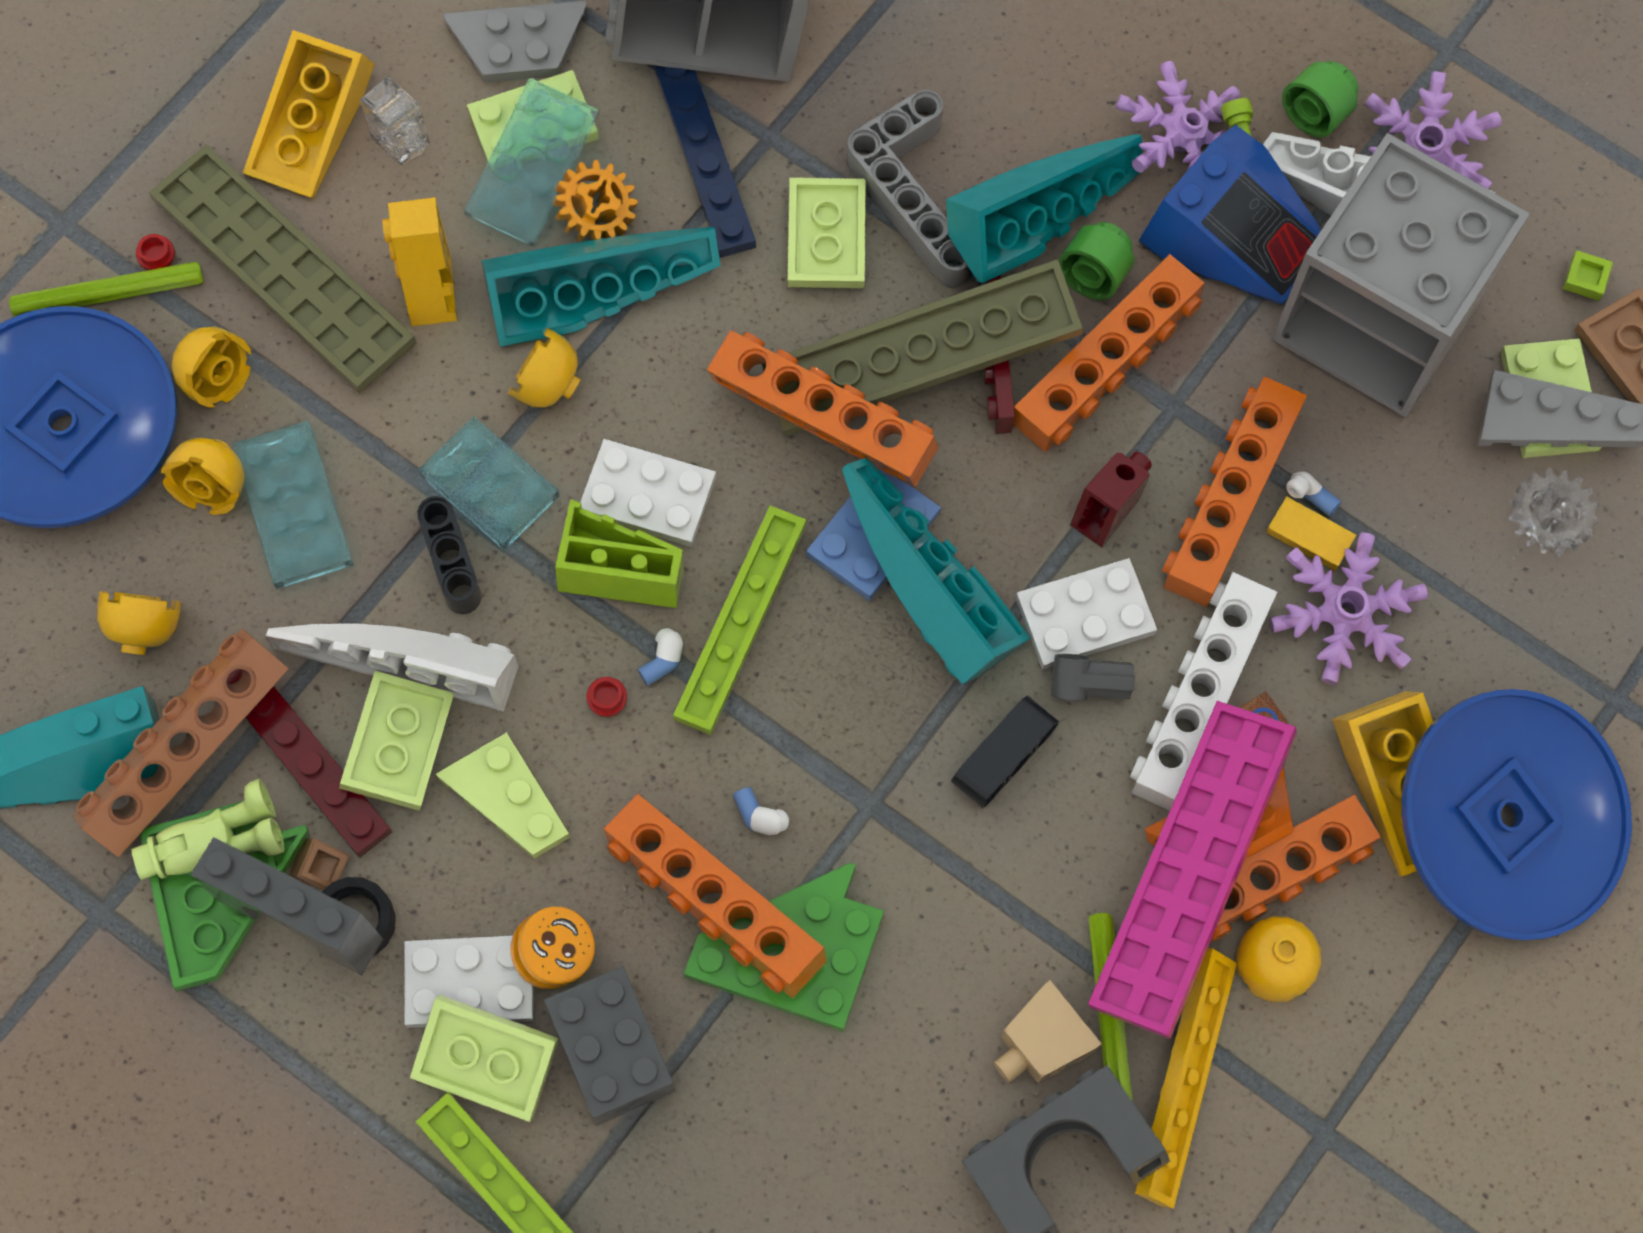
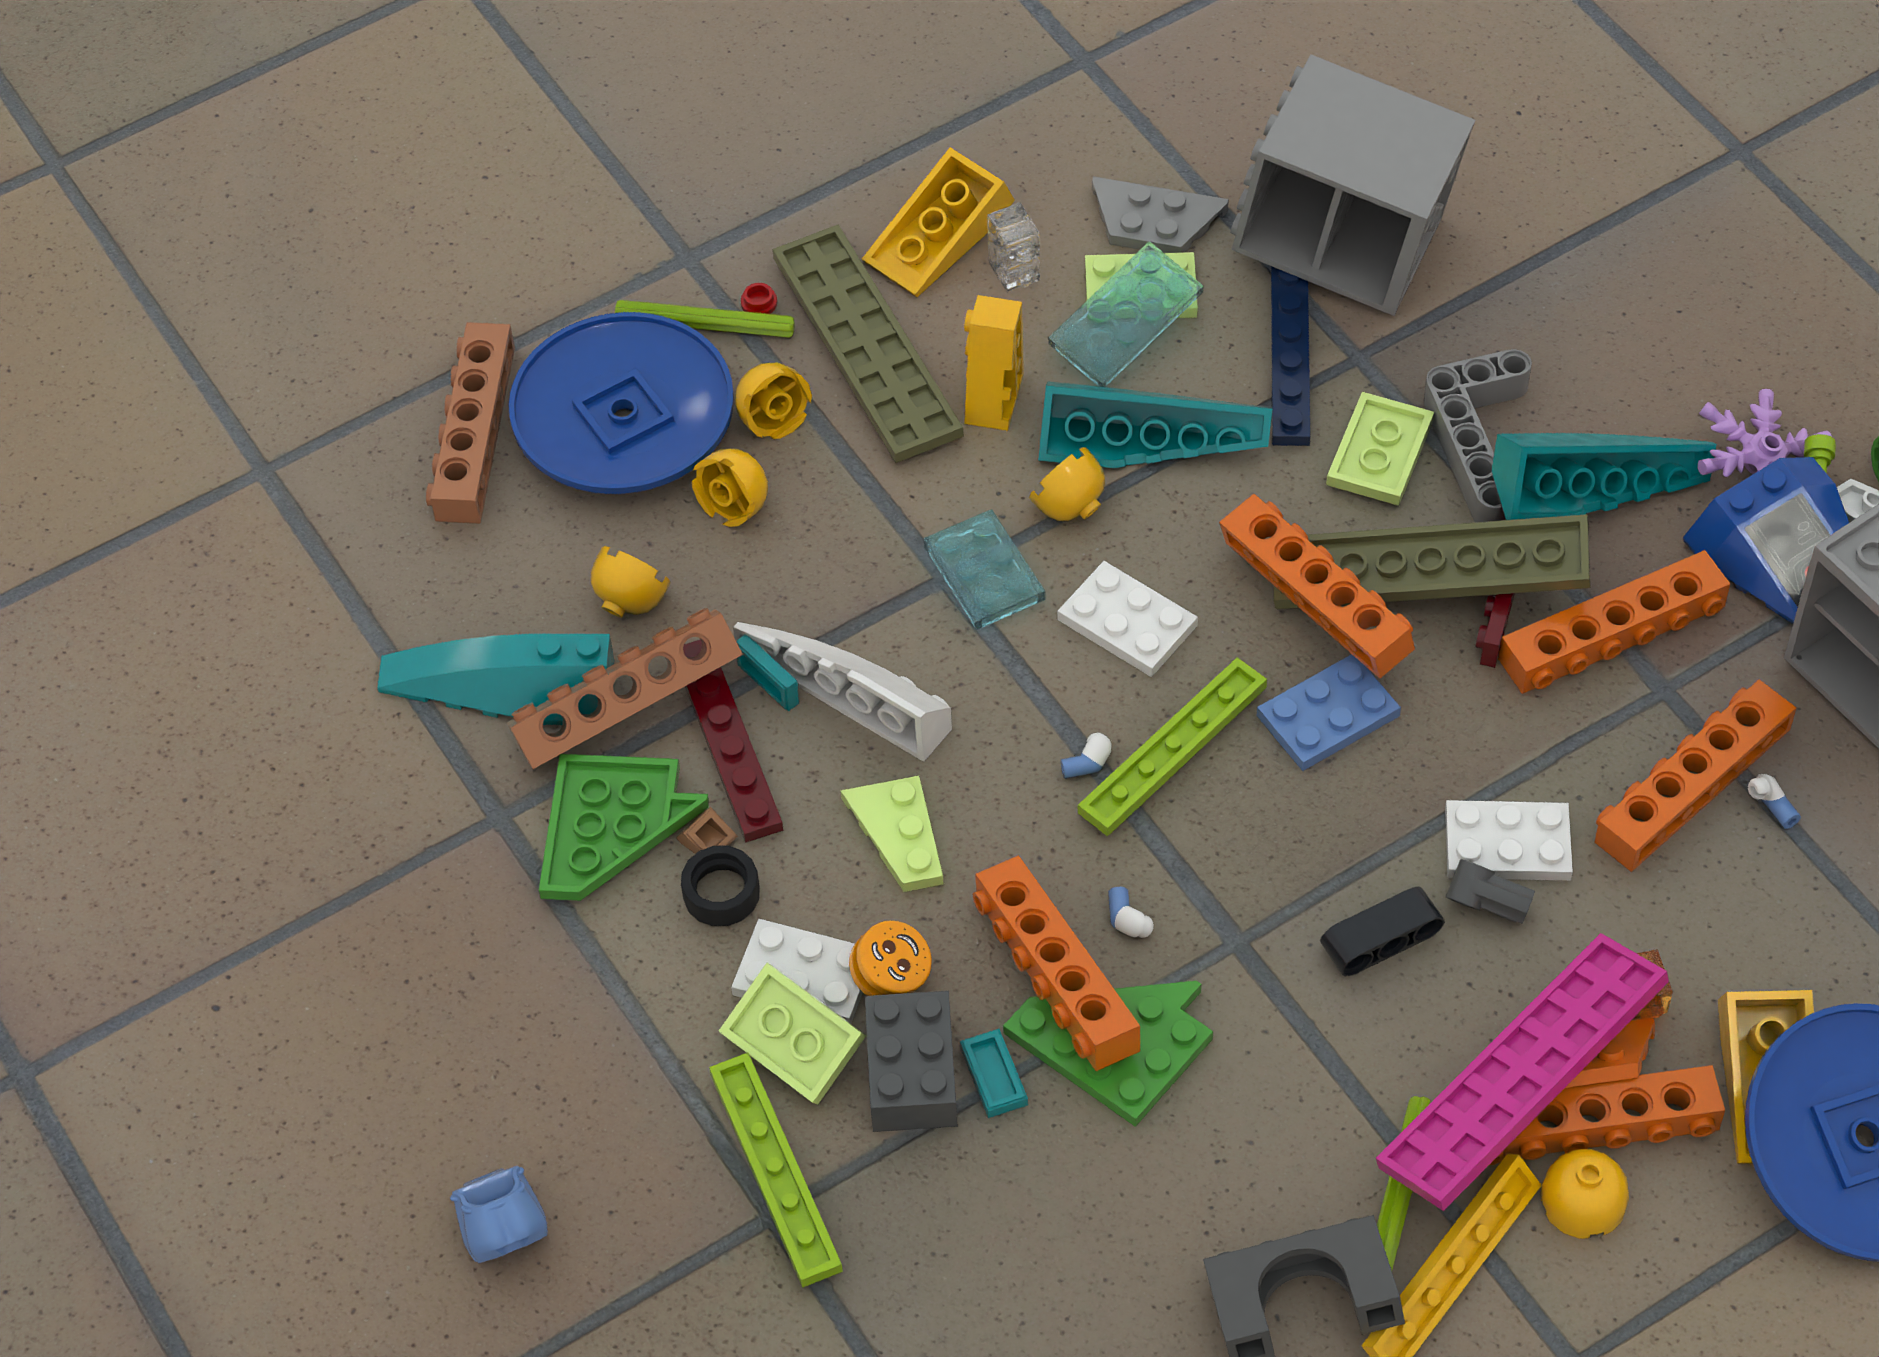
camera: 25 degrees right, 15 degrees down
yellowish green piece [131,778,284,880] -> none
dark grey arch [190,837,383,976] -> none
clear light blue plate [233,420,354,589] -> none
yellowish green plate [339,671,454,811] -> none
black beam [417,496,482,614] -> none
light orange gear [553,160,638,242] -> none
lime wedge [555,498,683,608] -> none
red plate [586,677,627,717] -> none
teal wedge [842,457,1031,685] -> none
tan torso [993,980,1102,1084] -> none
bright green piece [1058,222,1134,300] -> none
dark red torso [1070,452,1152,548] -> none
white brick [1129,572,1277,811] -> none
yellow tile [1266,496,1356,571] -> none
lavender piece [1269,532,1428,685] -> none
none -> teal tile [736,635,799,711]
none -> teal tile [960,1029,1028,1118]

